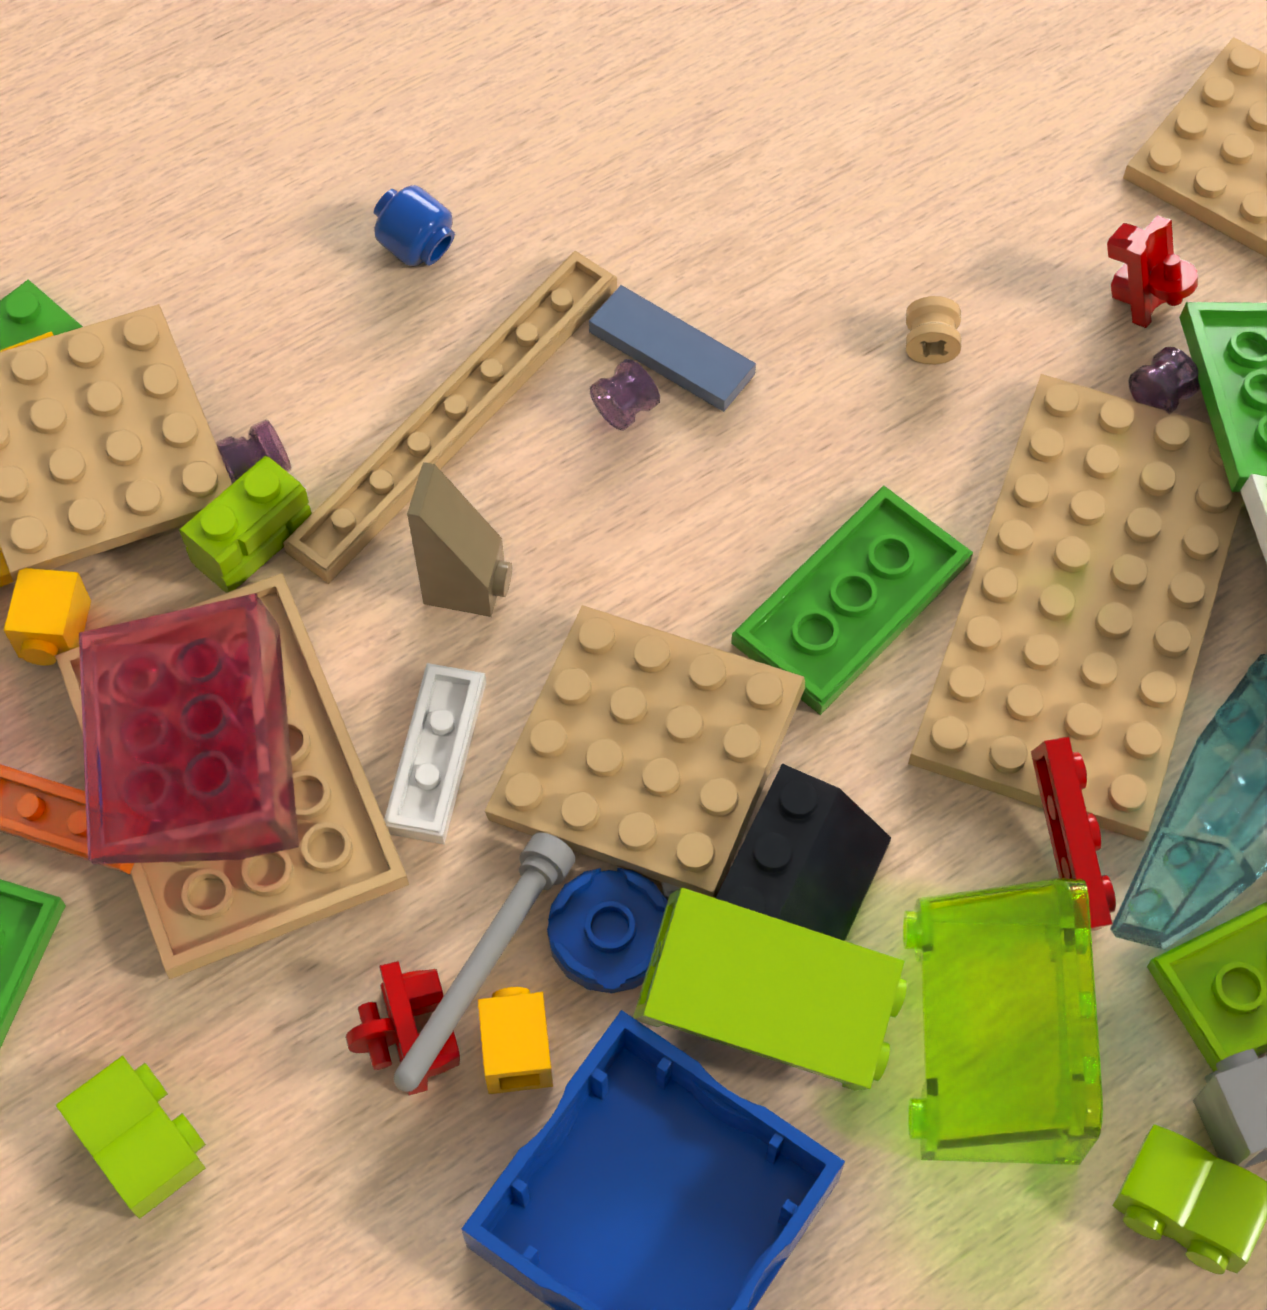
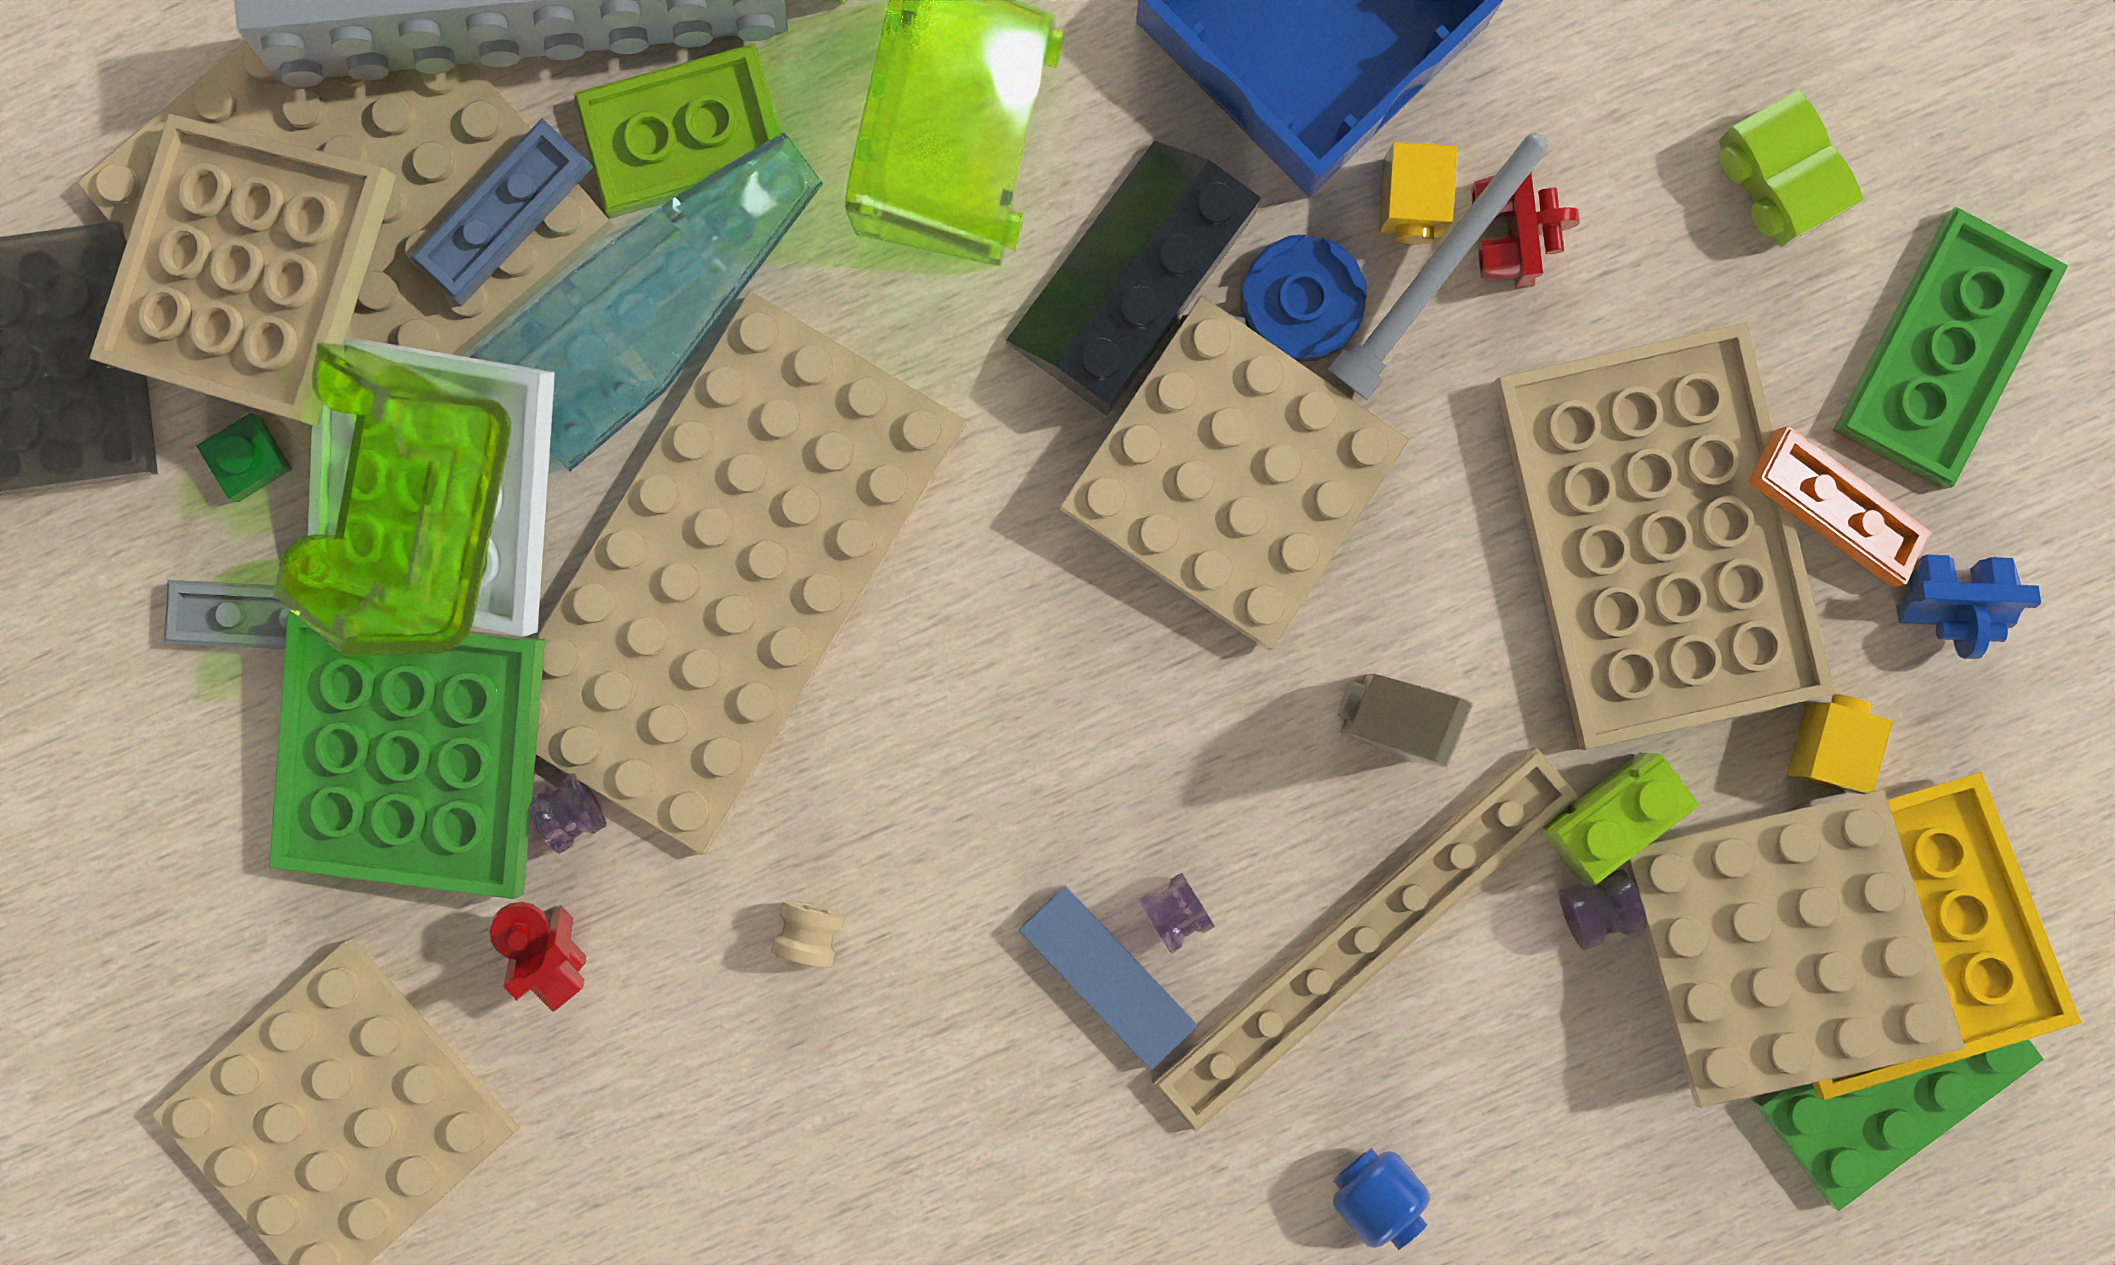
camera: 170 degrees left, 25 degrees up
clear pink slope [79,593,299,864] -> none
white tile [384,663,486,845] -> none
lime panel [633,887,907,1091] -> none
bright green tile [731,485,973,715] -> none
red plate [1031,736,1116,935] -> none

